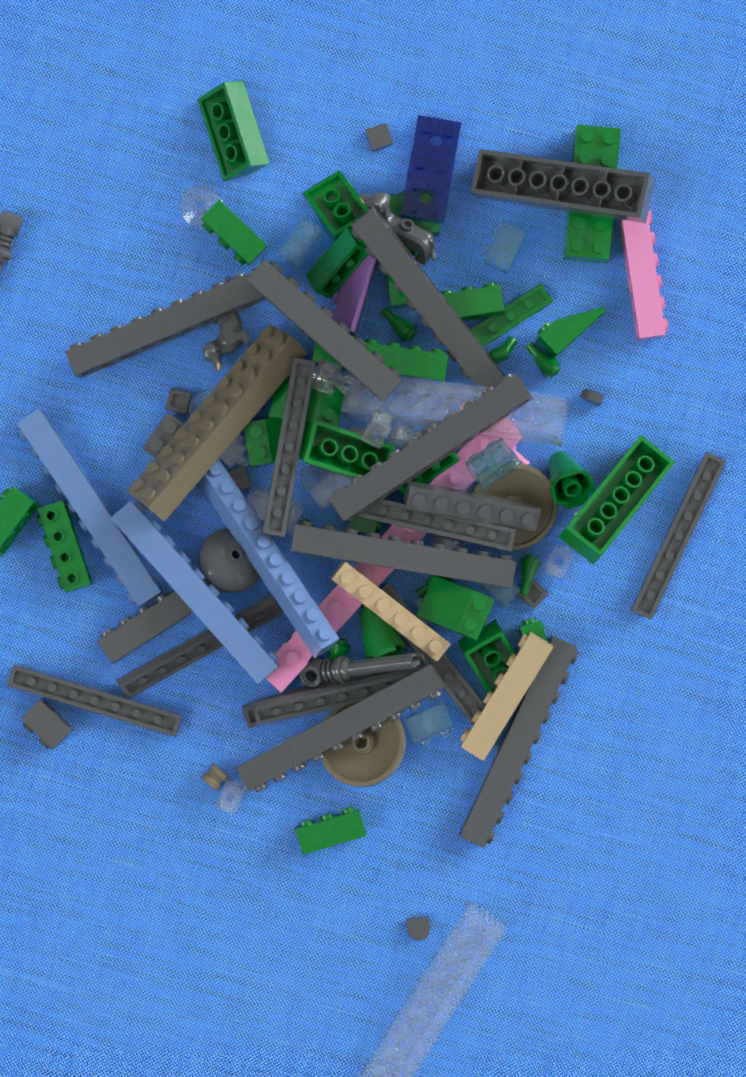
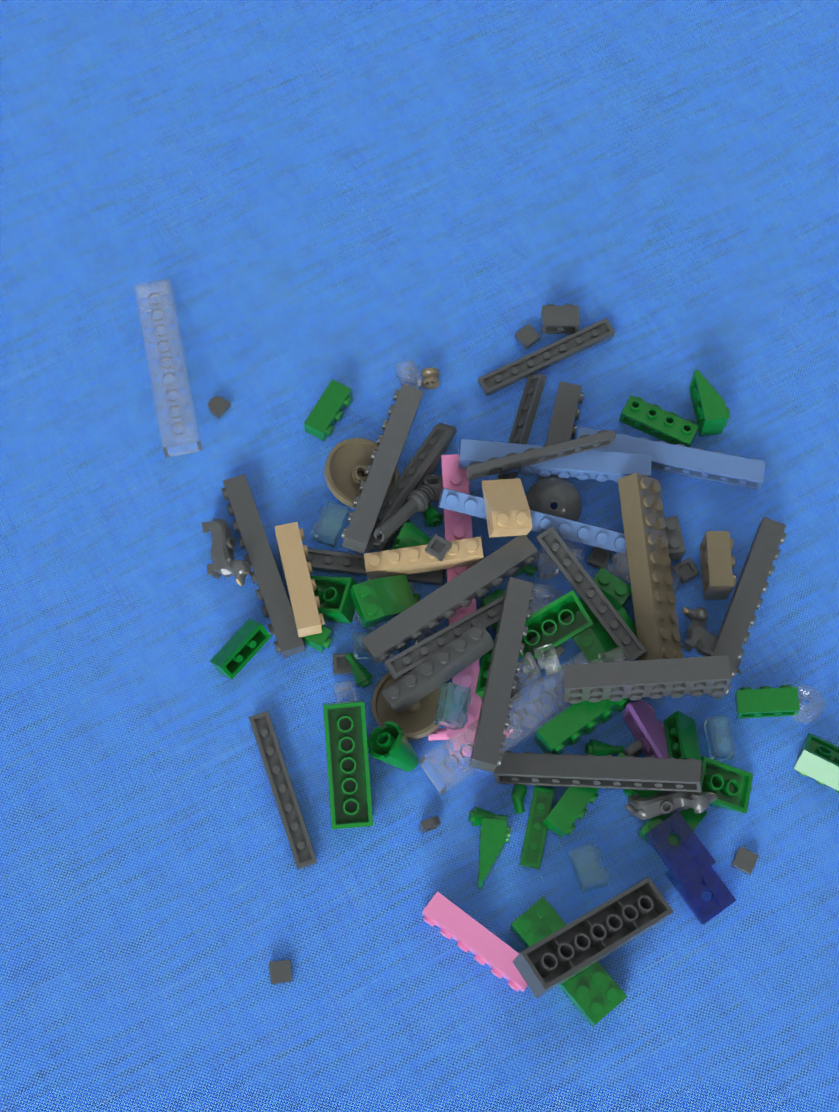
camera: 135 degrees right, 20 degrees down
none -> dark grey animal [202,518,251,586]
none -> green brick [209,619,272,680]
none -> dark grey tile [425,534,452,562]
none -> dark grey plate [465,430,616,481]
none -> tan slope [482,478,532,538]
none -> dark grey tile [515,324,541,349]
none -> dark grey tile [622,740,643,757]
none -> dark tan brick [700,531,736,600]

